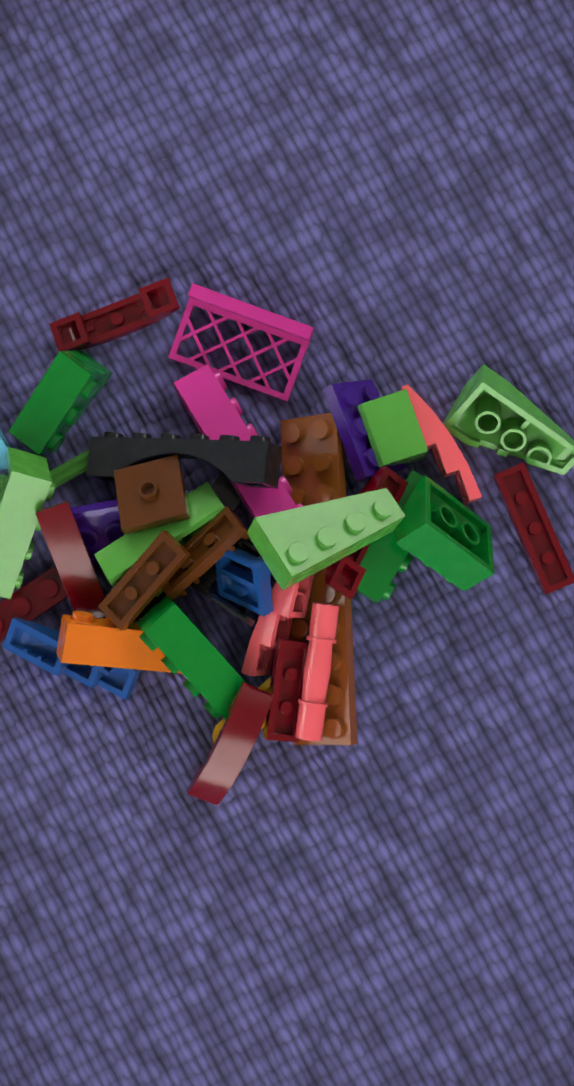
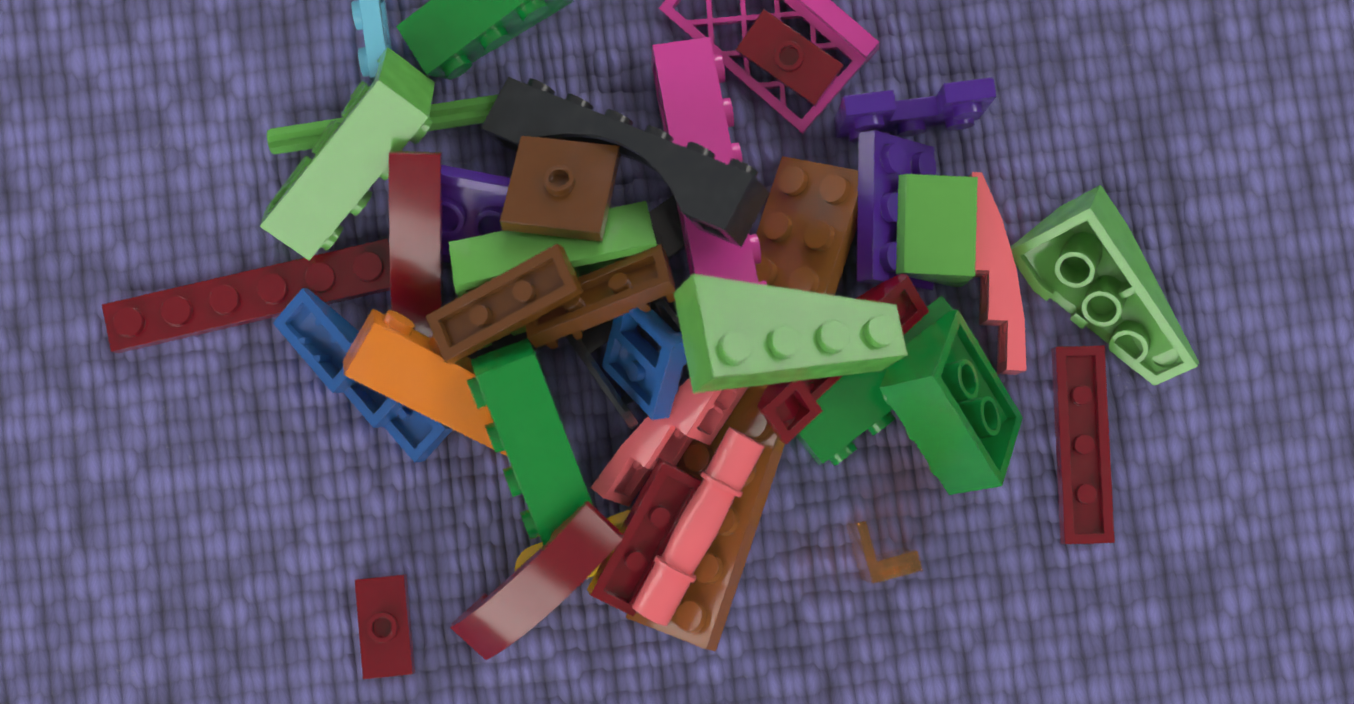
camera: 20 degrees right, 0 degrees up
none -> dark red plate [355,574,415,680]
none -> dark red plate [736,9,844,107]
none -> dark purple plate [834,77,997,143]
none -> clear orange panel [846,520,923,584]

